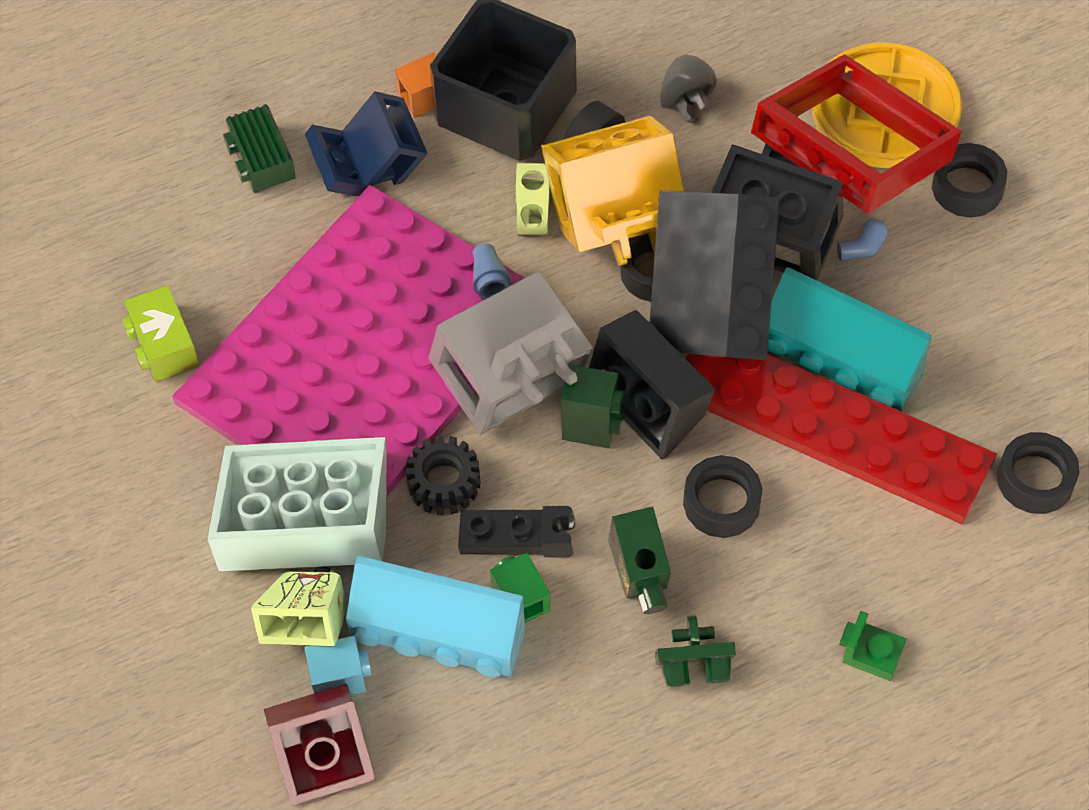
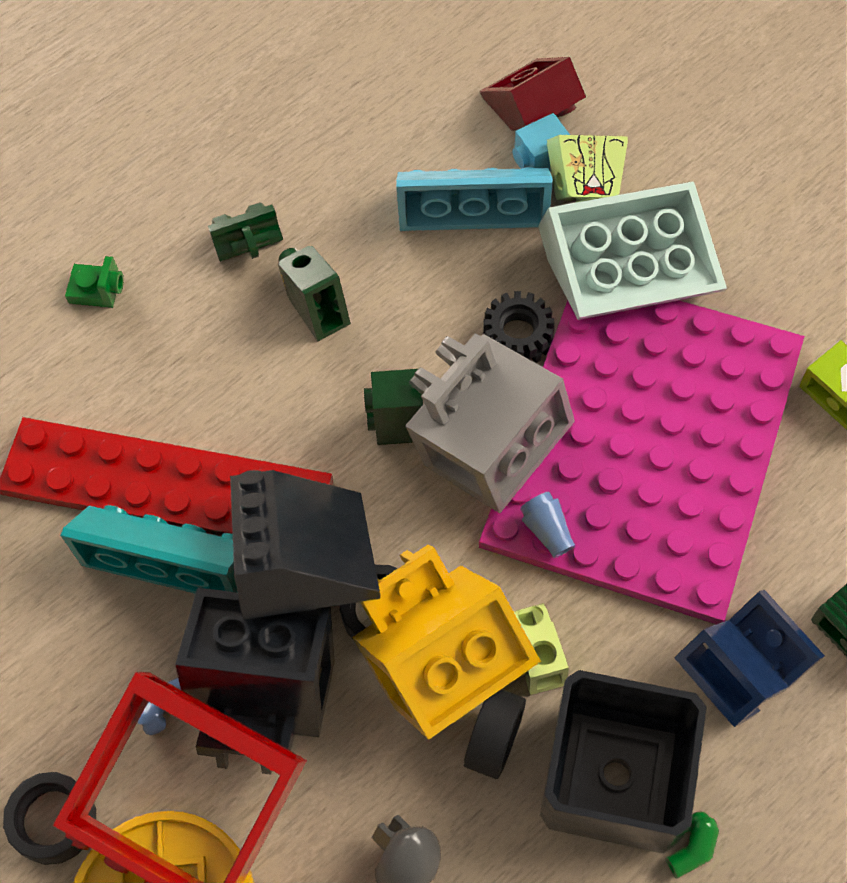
camera: 165 degrees right, 5 degrees up
orange brick [395,52,437,117] -> none
black plate [458,506,575,557] -> none
green brick [490,553,551,623] -> none
black slope [588,310,715,460] -> none
black tyre [683,455,763,538] -> none

